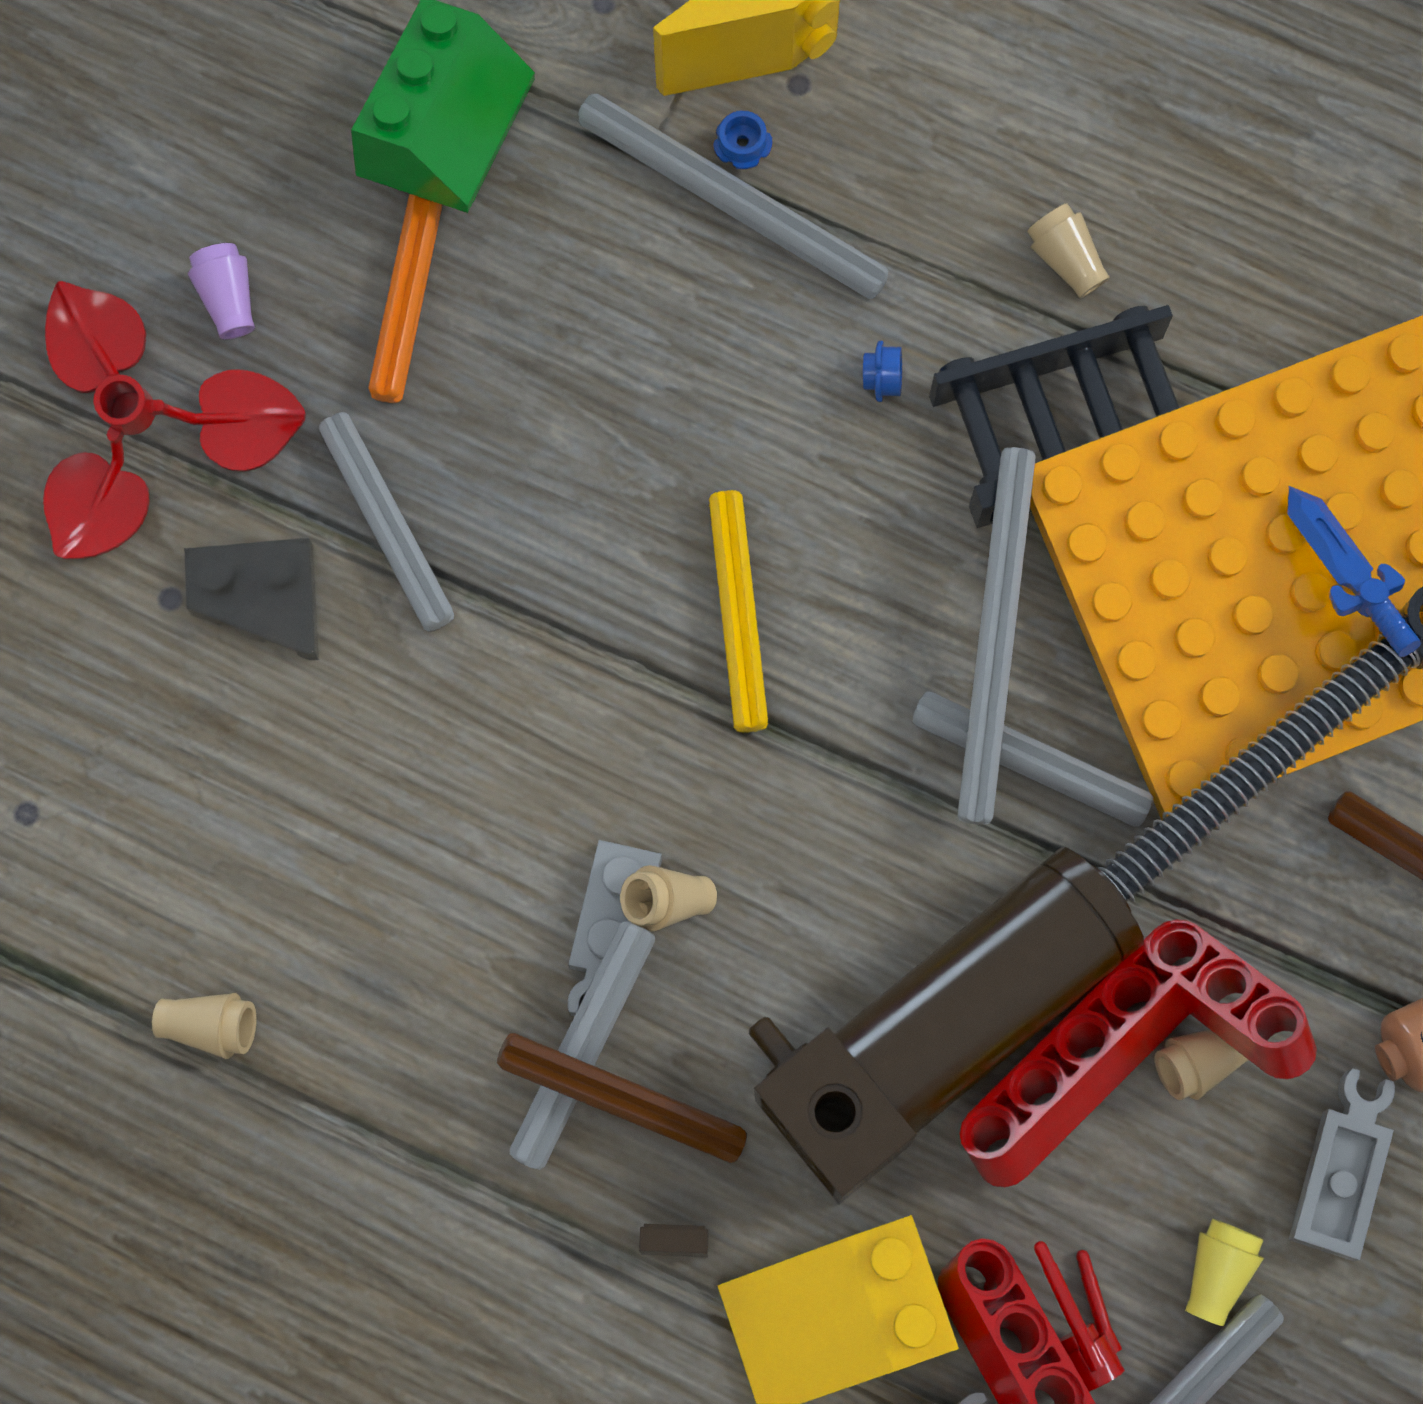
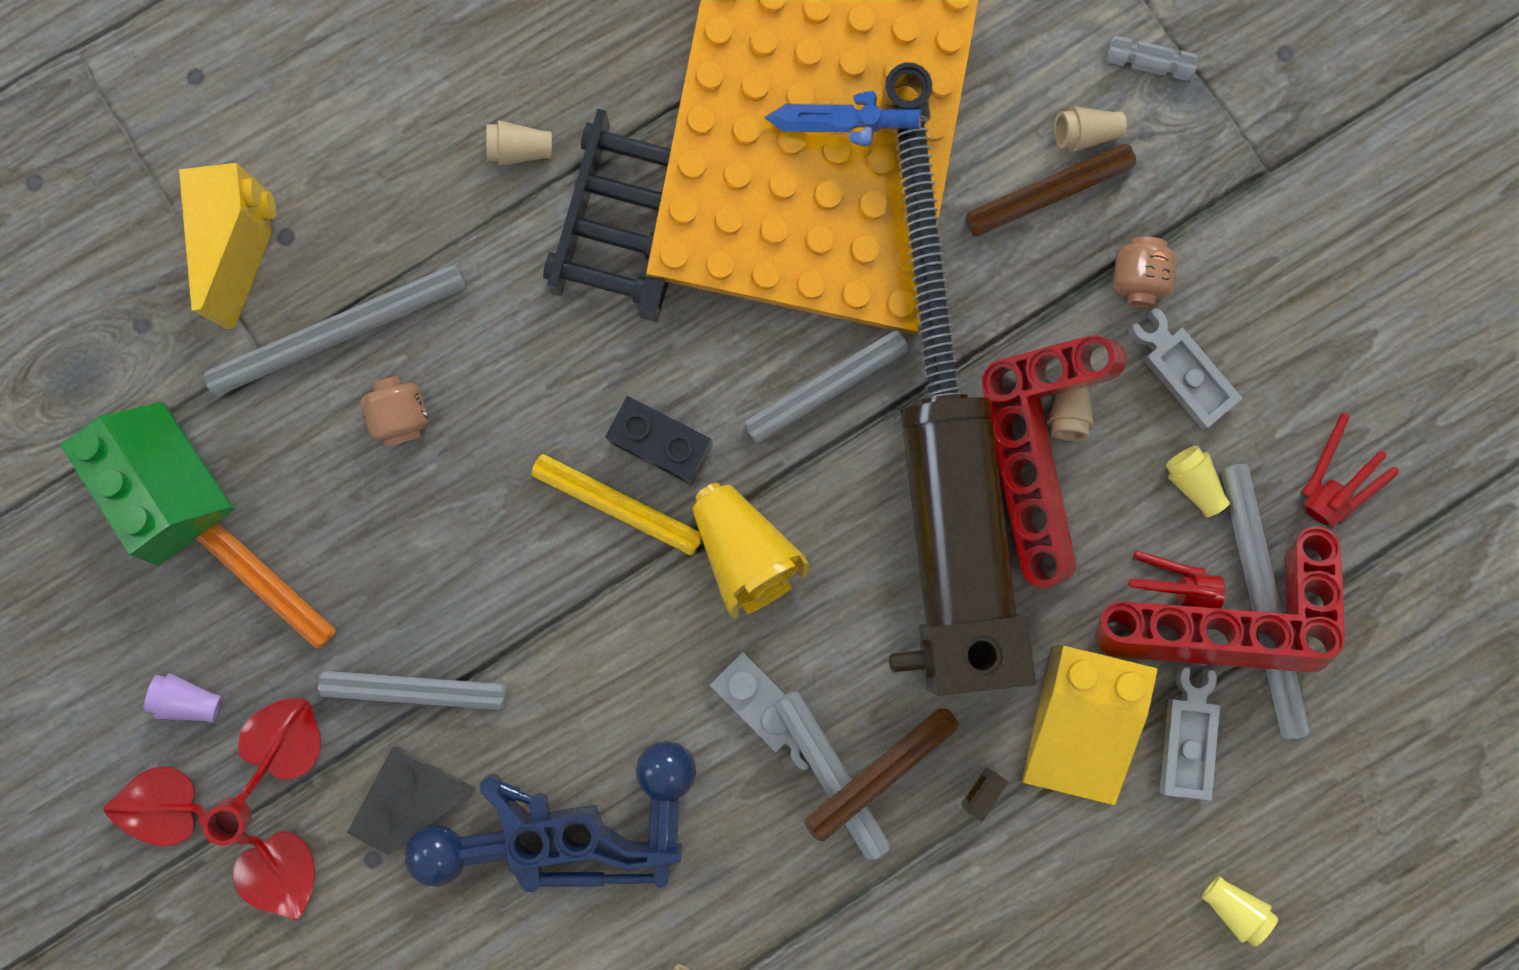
camera: 60 degrees left, 10 degrees up
tan cone [620,865,717,931] -> none
blue plate [713,111,772,170] -> none
blue plate [863,341,902,402] -> none
light grey axle [957,447,1036,825] -> none
none -> nougat head [360,375,428,447]
none -> dark blue piece [405,741,697,892]
none -> black brick [605,396,713,486]
none -> yellow cone [692,483,811,618]

